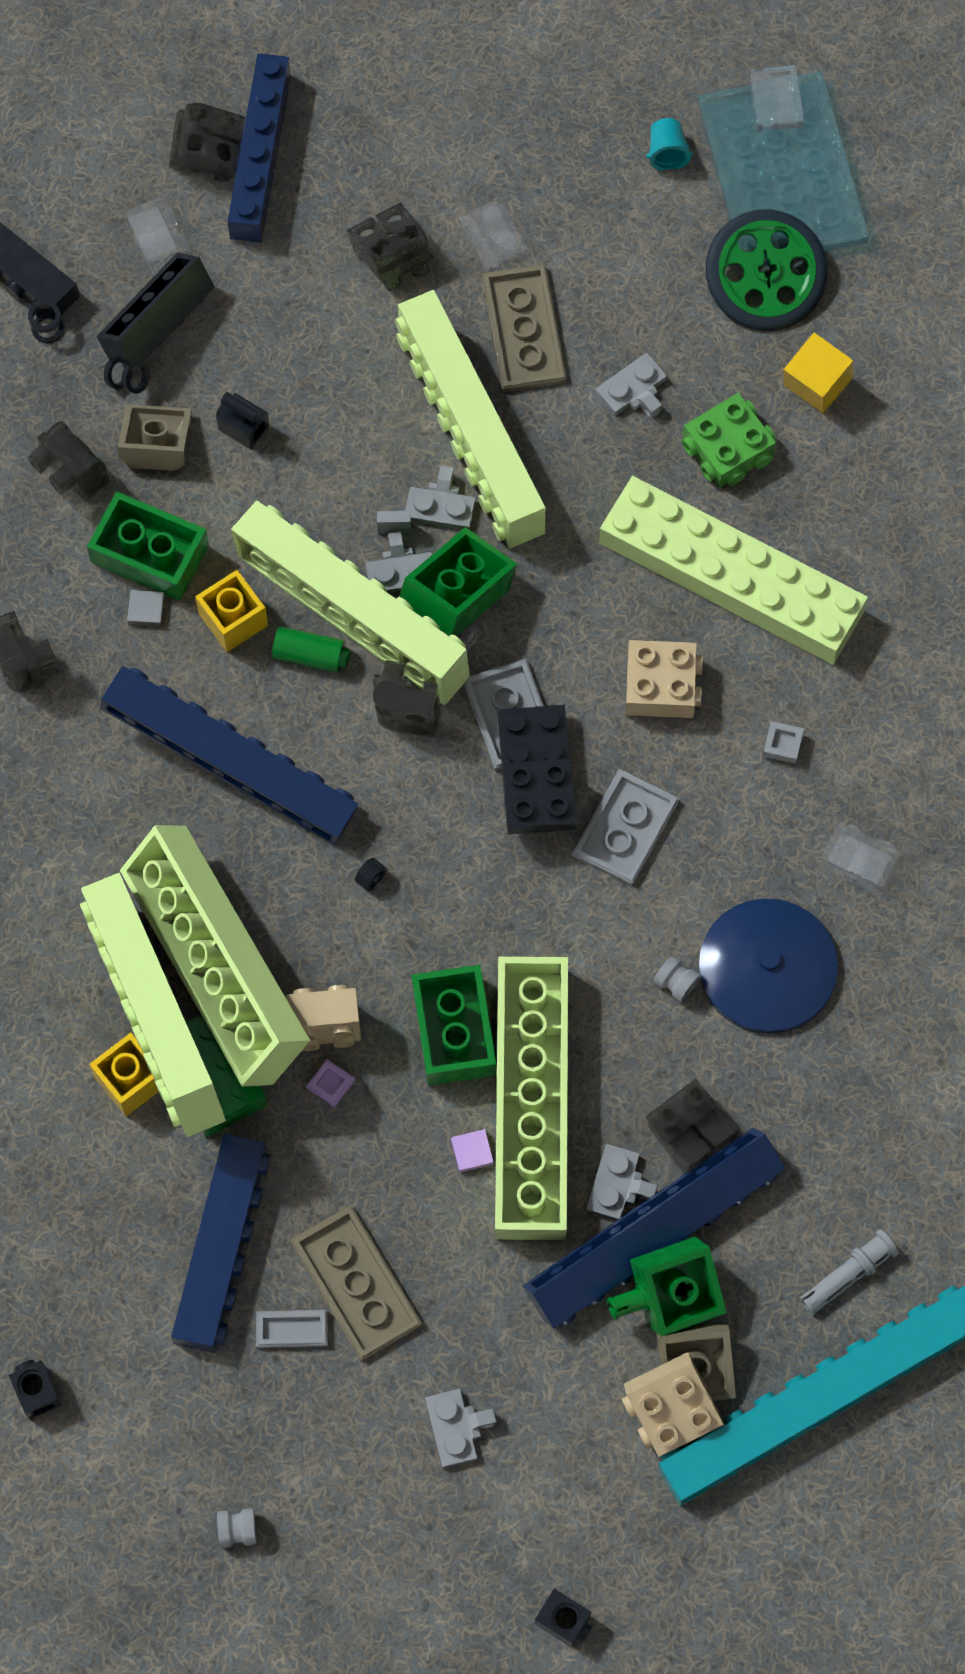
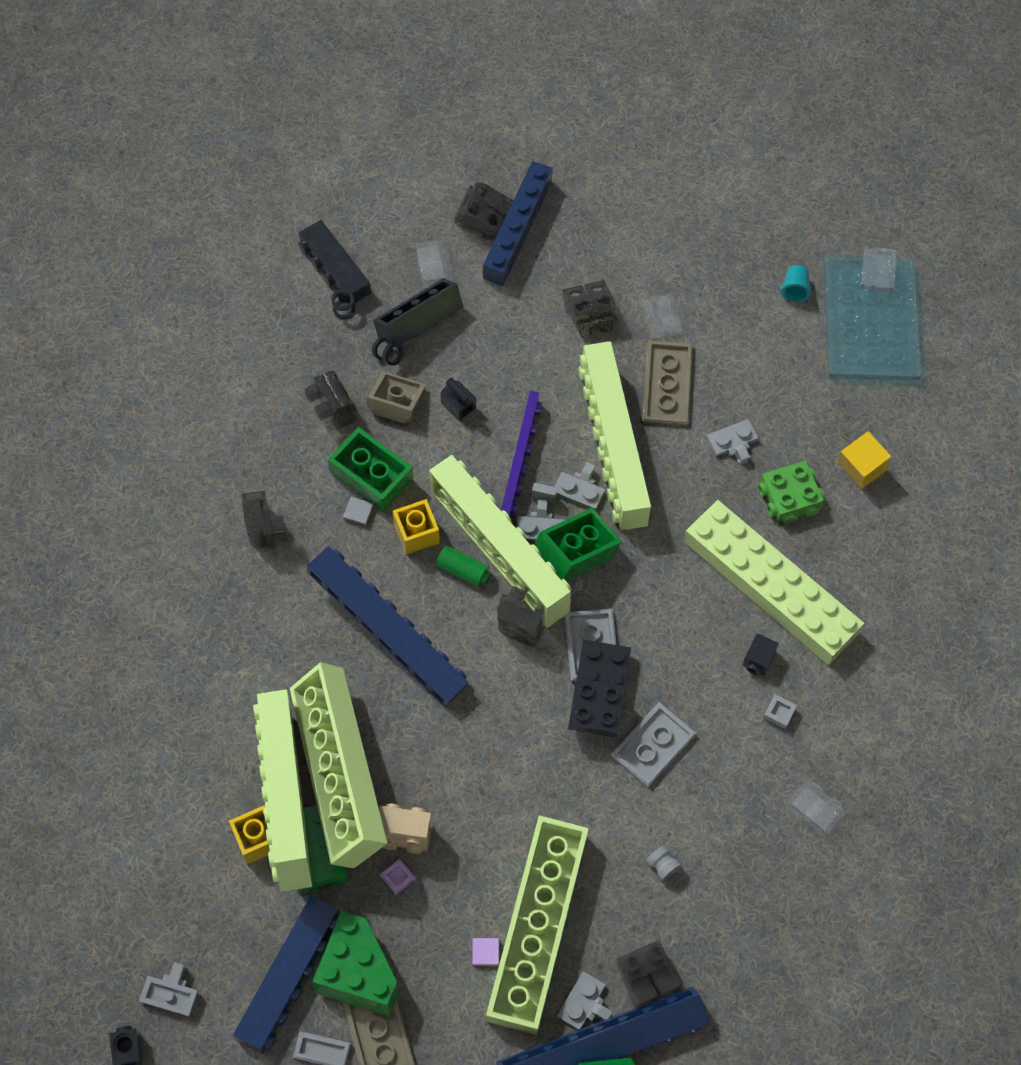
camera: 10 degrees right, 5 degrees down
black axle [355,858,387,892] -> none
green brick [411,964,497,1086] -> none
tan brick [626,640,703,718] -> none
dark blue dish [699,899,838,1034] -> none
wedge [706,209,828,331] -> none
none -> light grey hinge [139,962,199,1017]
none -> green brick [313,911,399,1017]
none -> dark purple plate [501,391,543,518]
none -> black brick [742,633,779,676]

